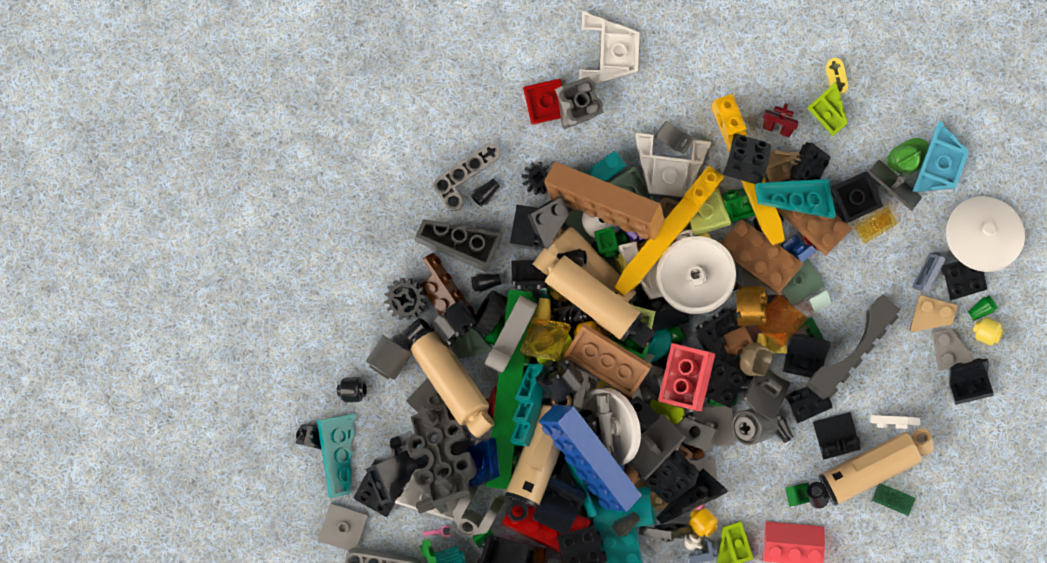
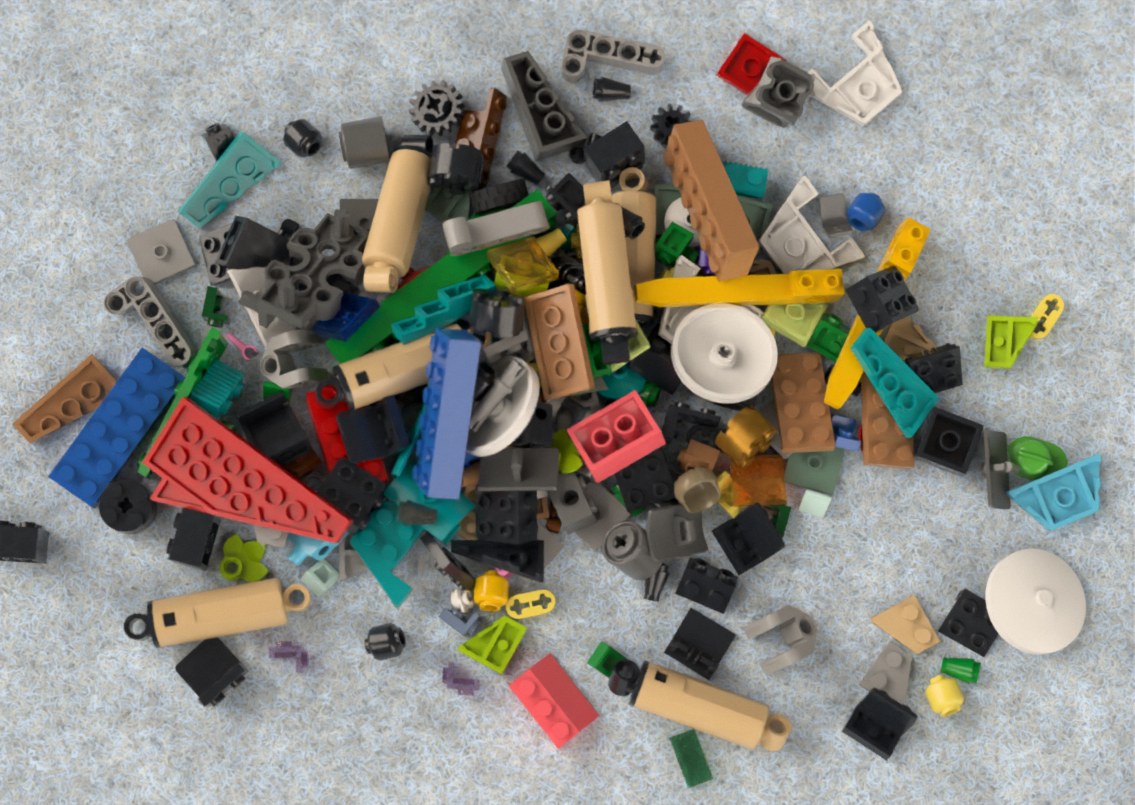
camera: 40 degrees right, 5 degrees down
wing [527,196,569,248] -> none
dark red hips [763,103,798,138] -> none
dark grey arch [805,294,901,400] -> none
clear yellow slope [854,207,898,244] -> none
white wing [870,415,920,429] -> none
sand blue tile [912,253,945,293] -> none
none -> dark green bracket [202,286,231,328]
none -> light yellow beam [506,590,555,619]
none -> black arm [569,133,602,164]
none -> light grey piece [743,605,817,676]
none -> blue head [847,193,885,231]

